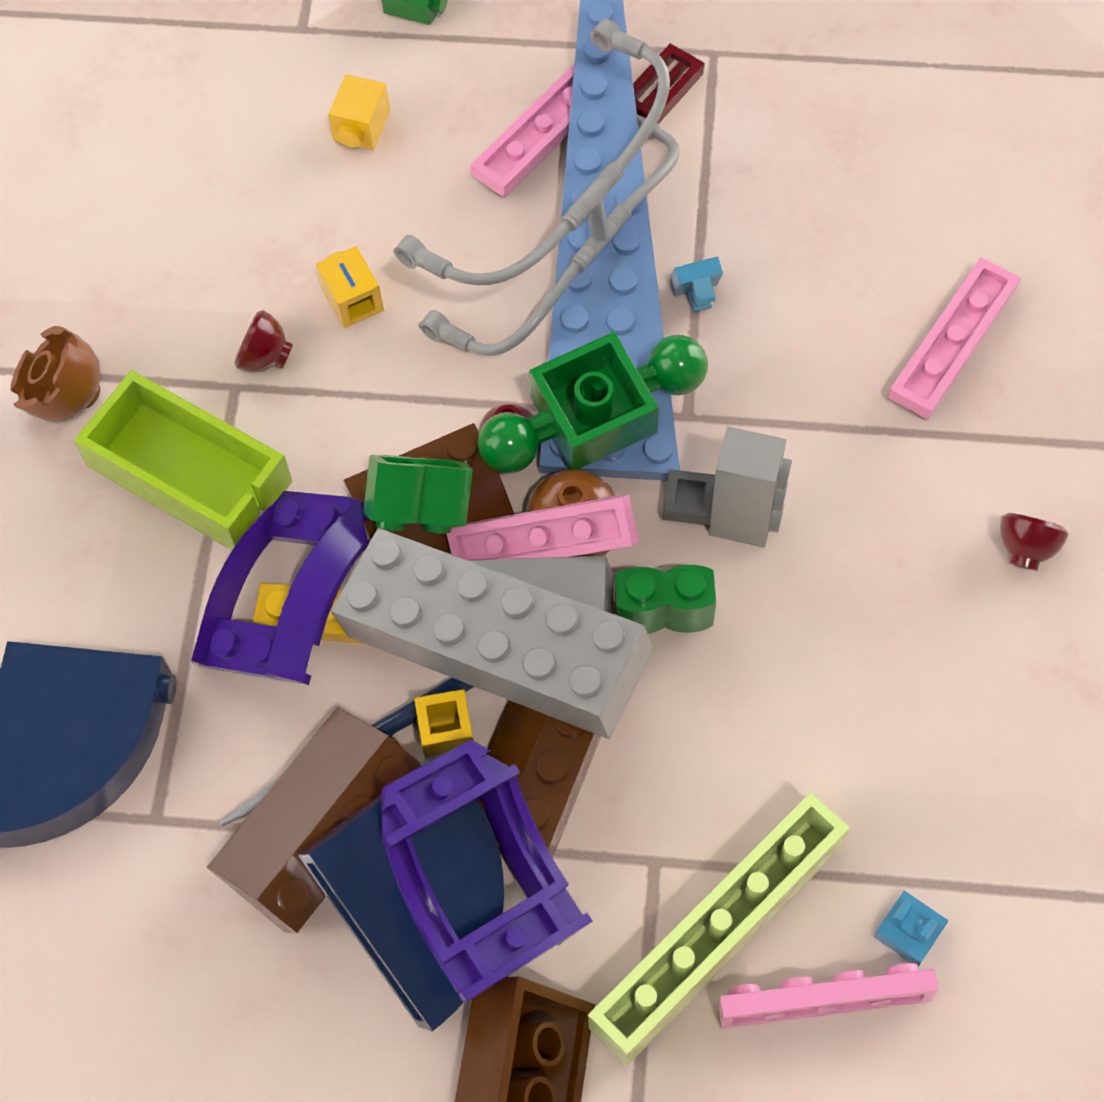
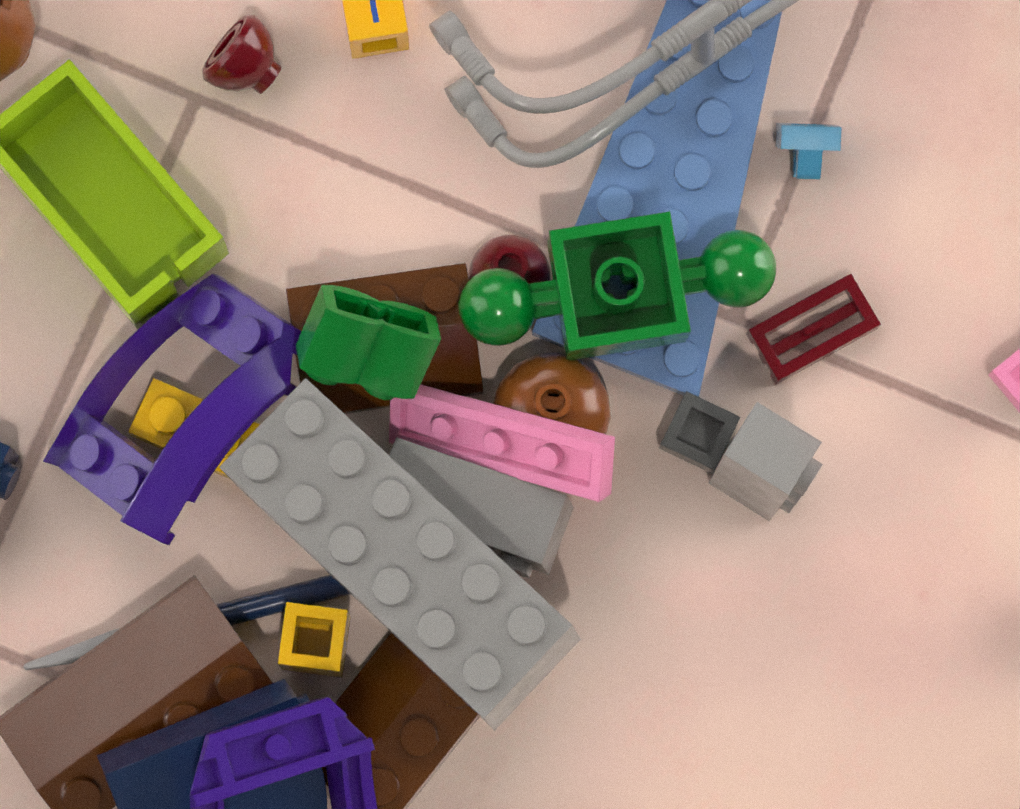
camera: 10 degrees right, 15 degrees up
green brick [615,565,716,634] -> none
none -> dark red tile [746,274,881,385]

